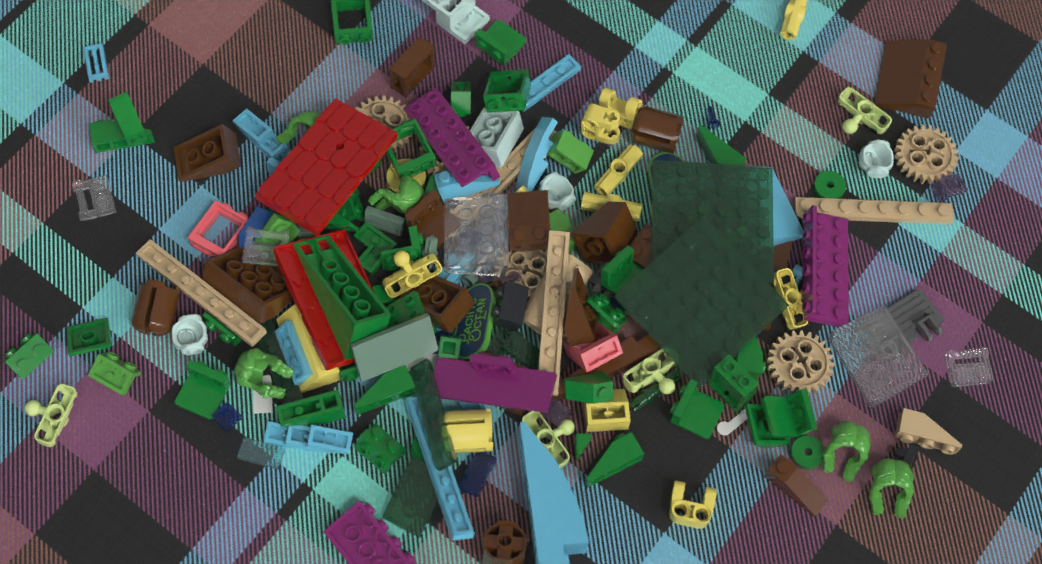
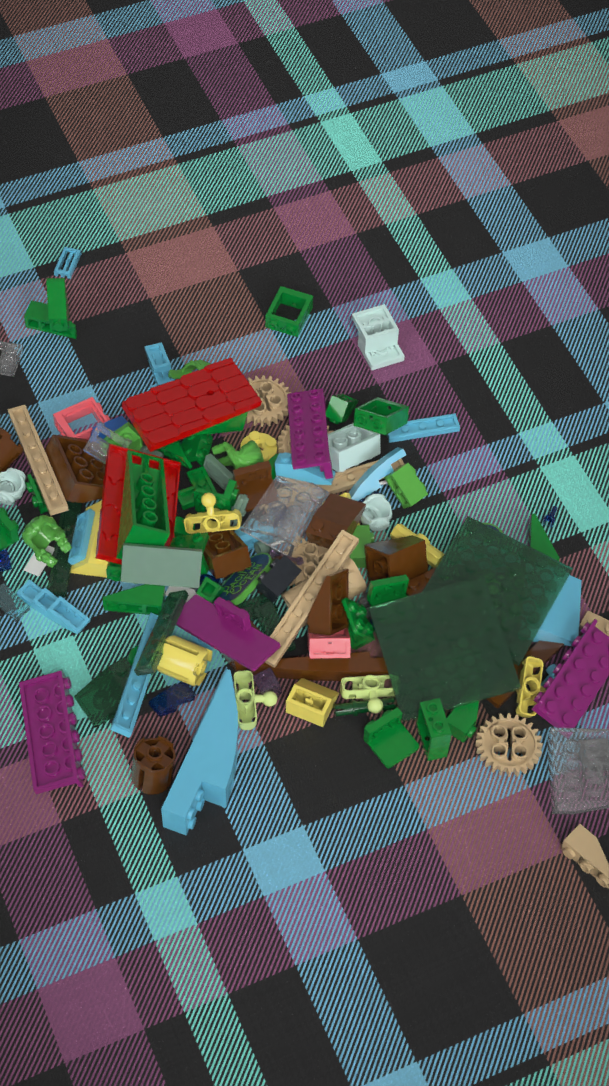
camera: 30 degrees right, 10 degrees down
reddish brown slope [174,124,241,182] -> none
green slope [276,390,346,427] -> none
green bracket [354,423,407,474] -> none
green window [386,119,437,179] -> none
reddish brown window [389,37,435,98] -> none
green bracket [474,20,526,66] -> none
green slope [564,371,613,404] -> none
green slope [575,434,592,460] -> none
light yellow piece [581,104,620,145] -> none
green slope [585,432,644,488] -> none
light yellow piece [594,144,643,196] -> none
light yellow piece [599,87,643,129] -> none
reddish brown cylinder [631,106,684,154] -> none
light yellow piece [669,480,717,529] -> none
white sticker [717,409,748,435] -> none
green slope [745,404,790,449] -> none
green bracket [761,389,818,438] -> none
reddish brown slope [764,454,828,517] -> none
green piece [790,436,825,470] -> none
bright green hair [821,421,871,482] -> none
bright green hair [868,458,914,518] -> none
black tile [895,444,918,471] -> none

